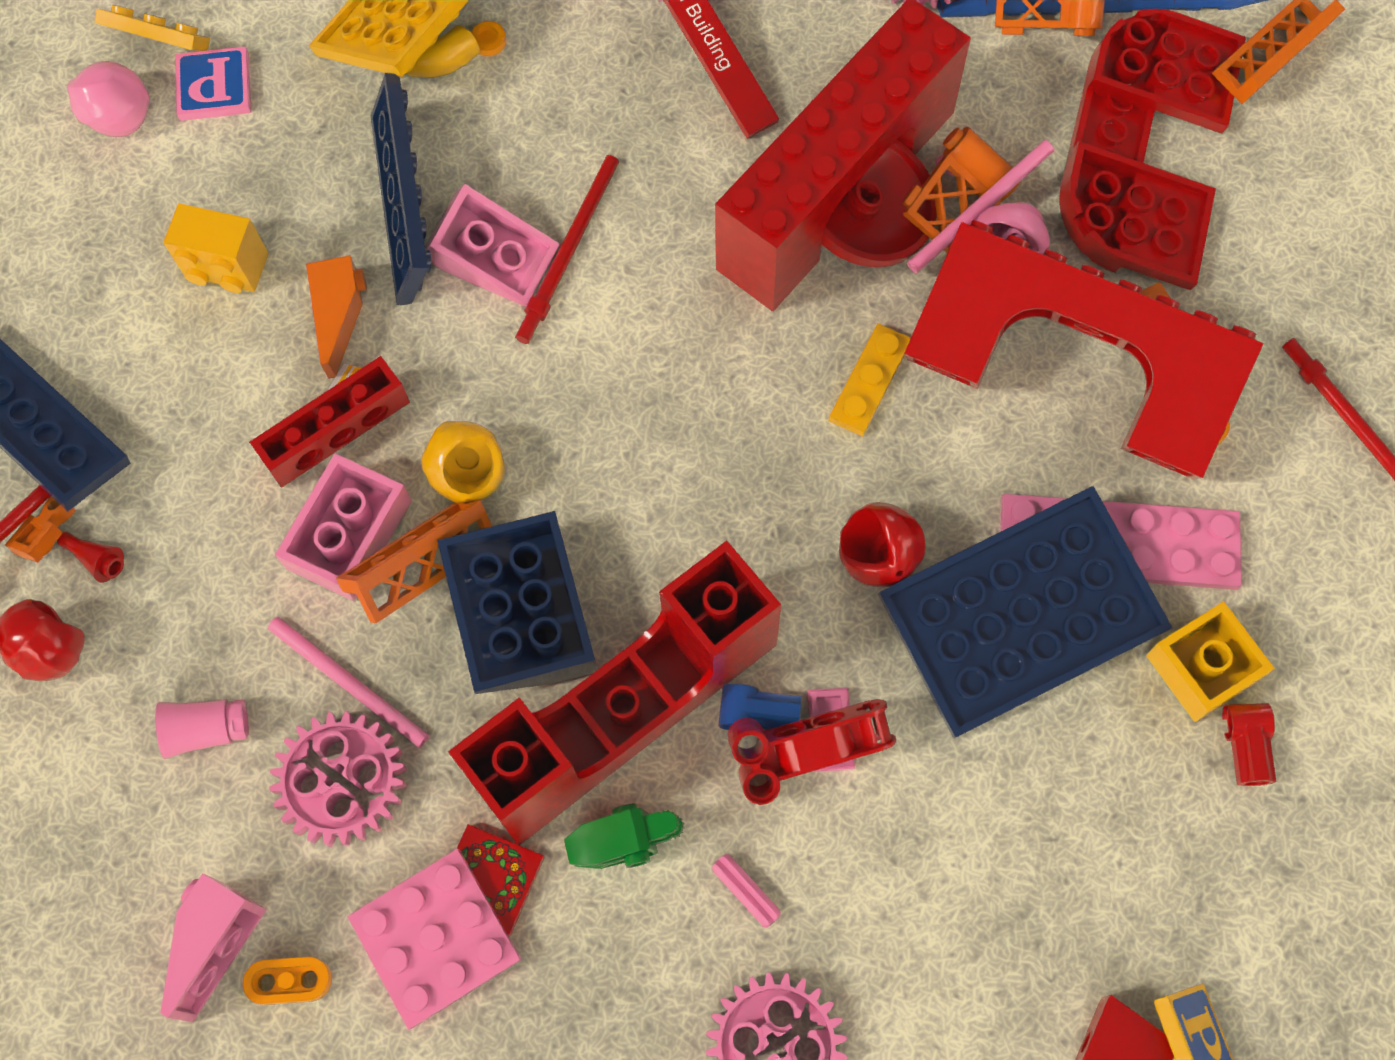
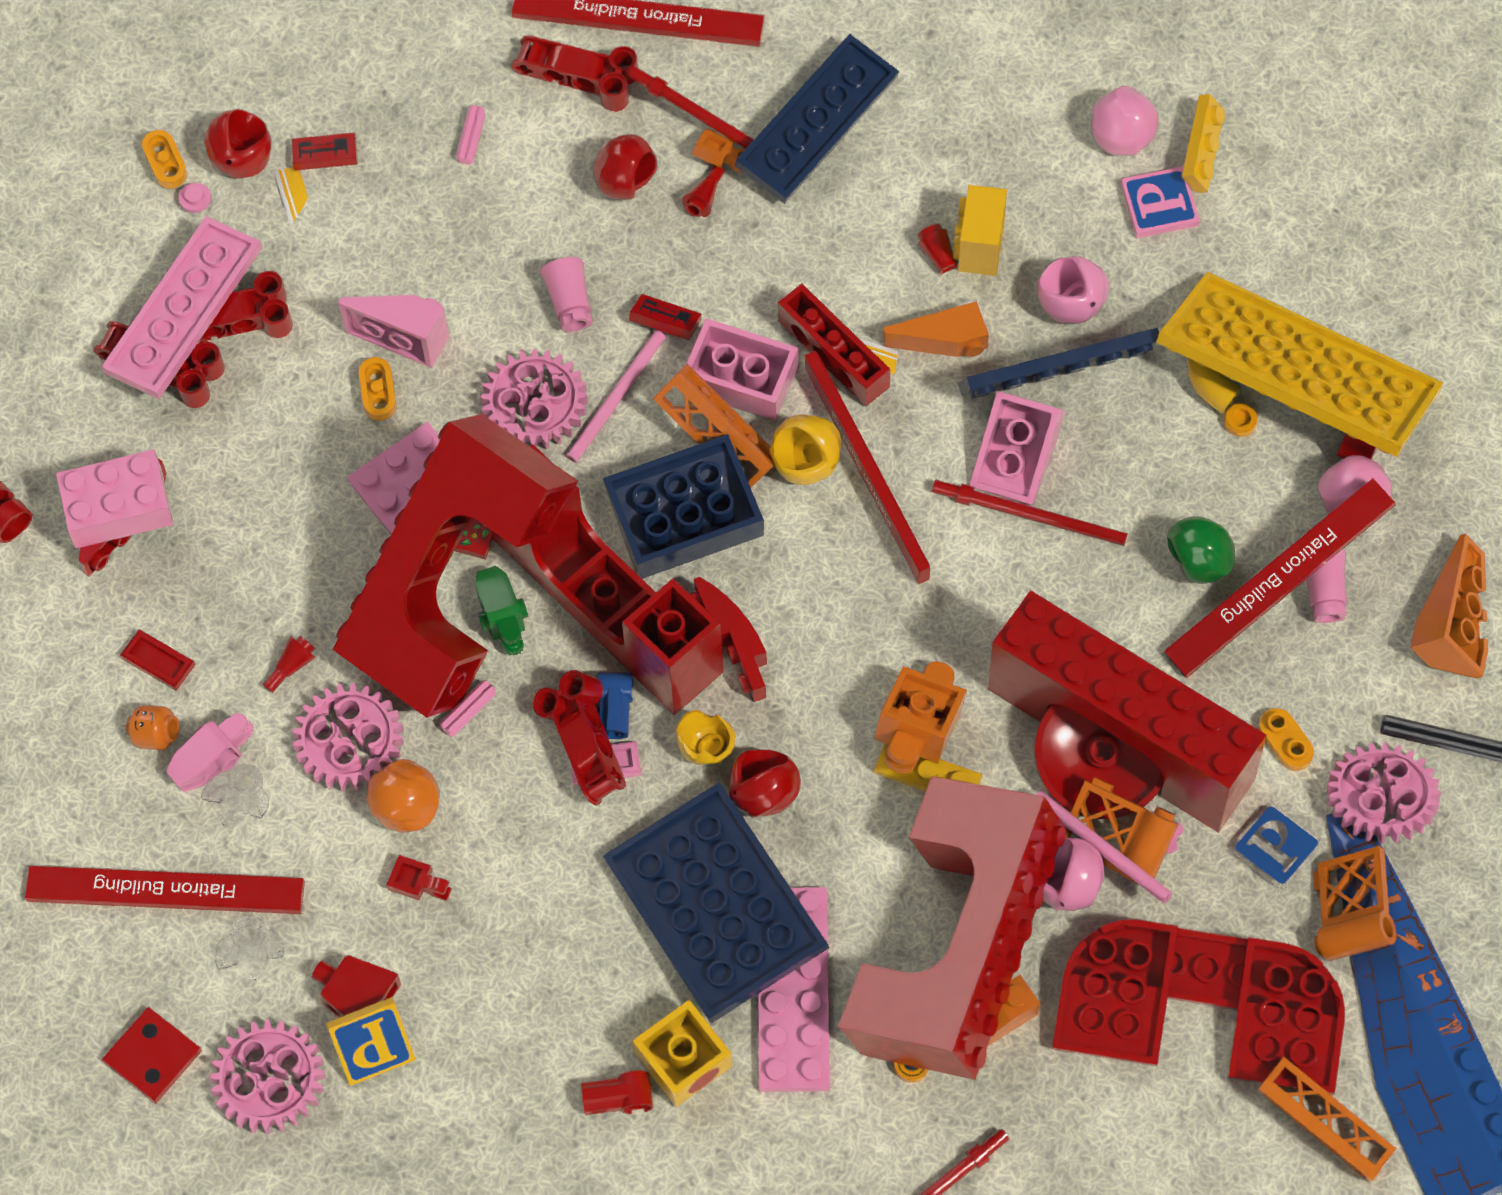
camera: 85 degrees right, 5 degrees down
none -> red arch [332,414,578,718]
none -> orange piece [366,759,440,833]
none -> red plate [386,855,452,901]
none -> red tile [629,294,702,340]
none -> yellow hair [676,710,736,765]
none -> red slope [690,577,767,702]
none -> red tile [805,351,930,585]
none -> orange brick [874,661,967,773]
none -> red cone [917,224,957,274]
none -> bright pink piece [1037,256,1109,324]
none -> green piece [1167,516,1235,584]
none -> tile [1227,799,1325,894]
none -> light orange plate [1259,708,1314,771]

